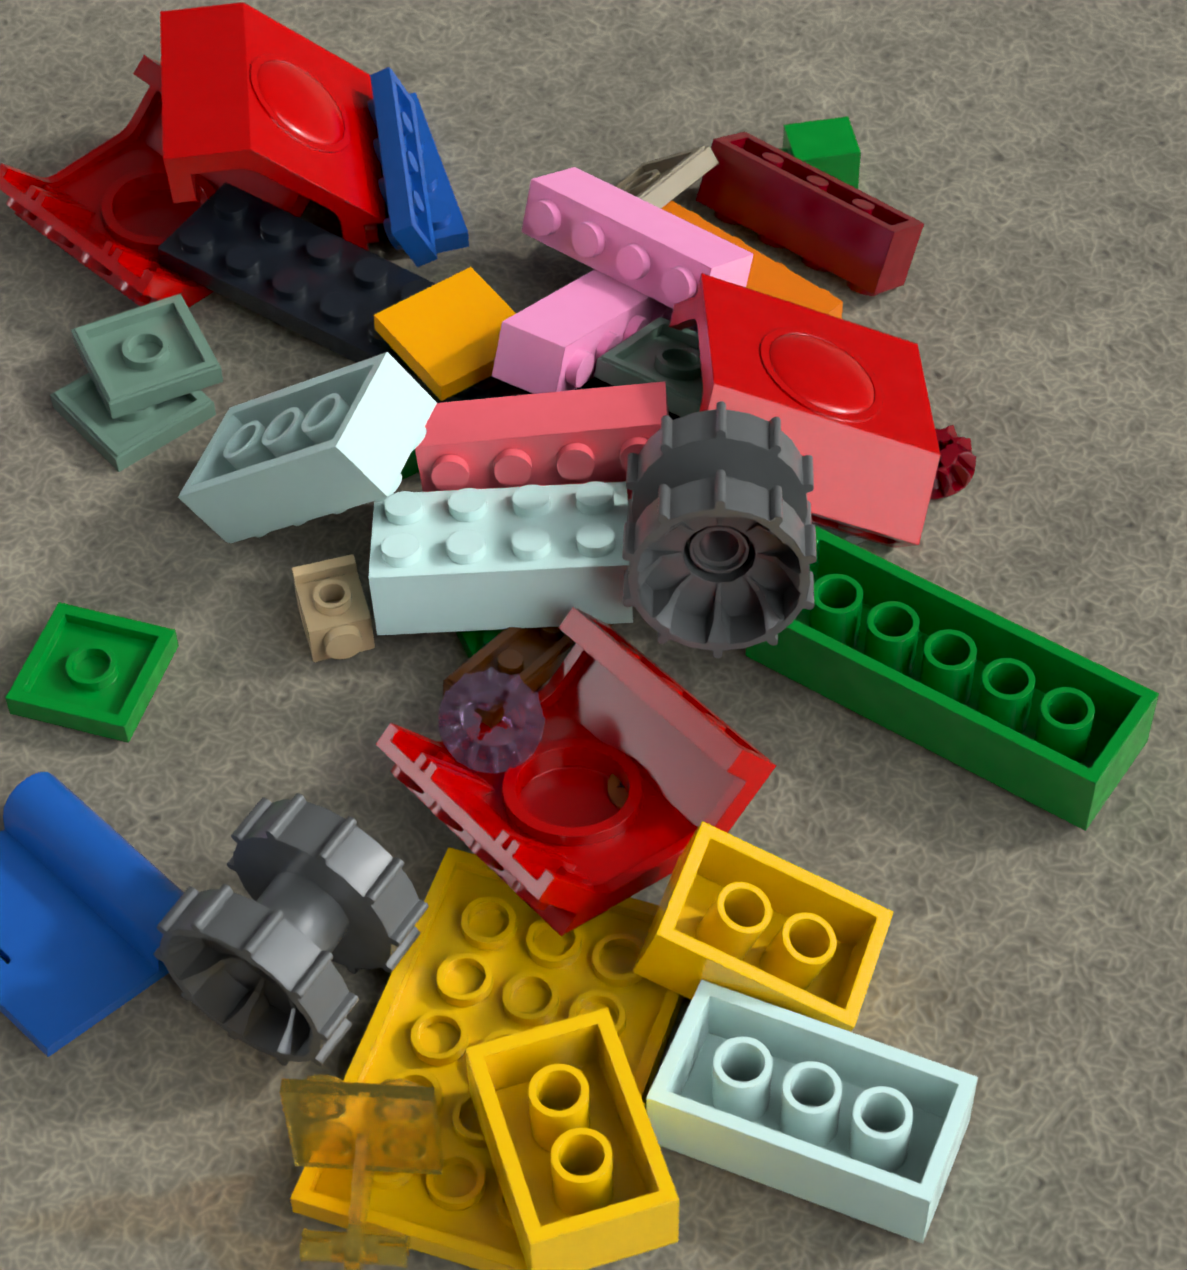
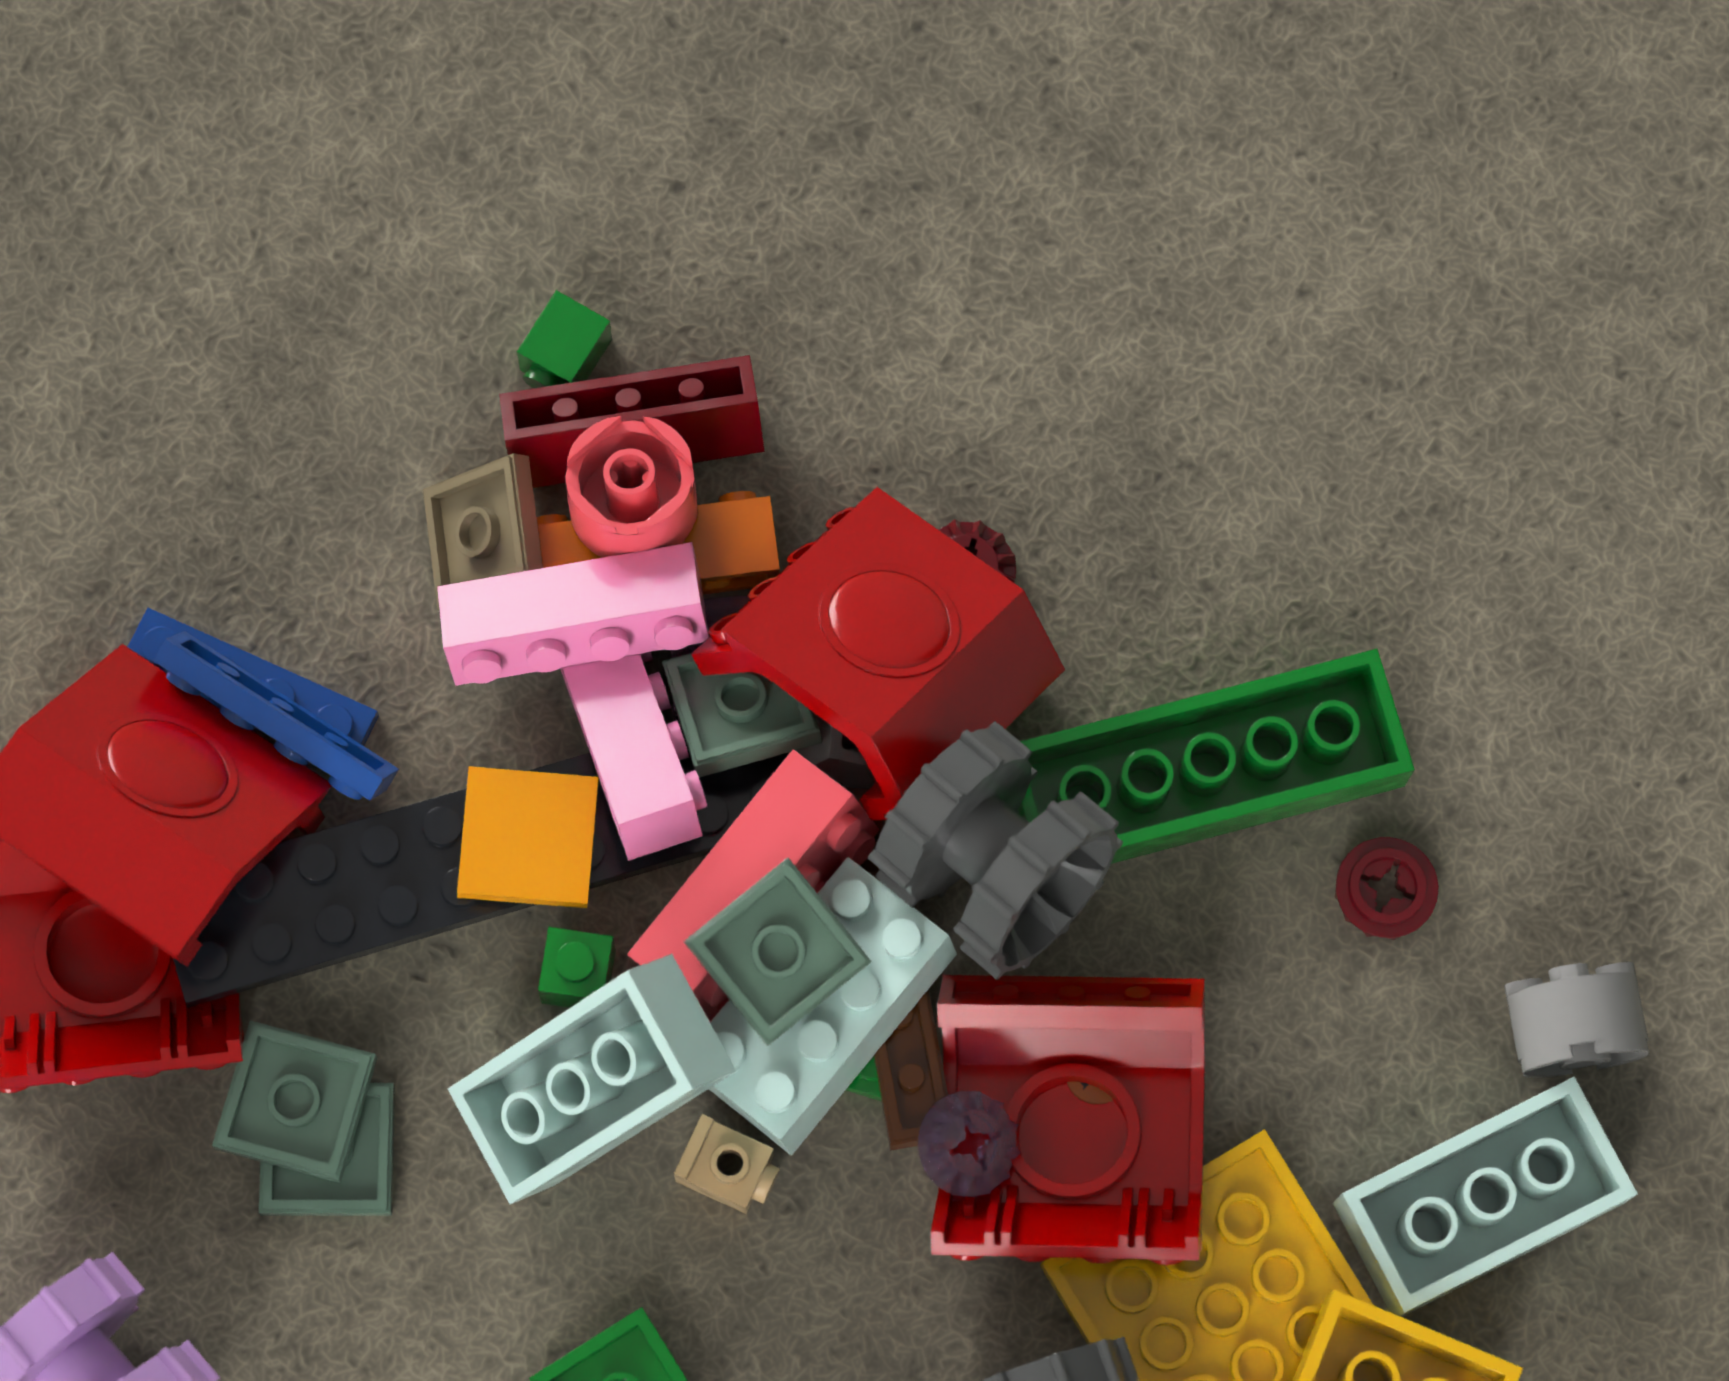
camera: 55 degrees left, 25 degrees up
yellow brick [632,821,894,1032] -> none
none -> coral brick [565,416,698,558]
none -> sand green tile [683,858,872,1046]
none -> dark red gear [1335,837,1439,940]
none -> light grey brick [1504,962,1649,1078]

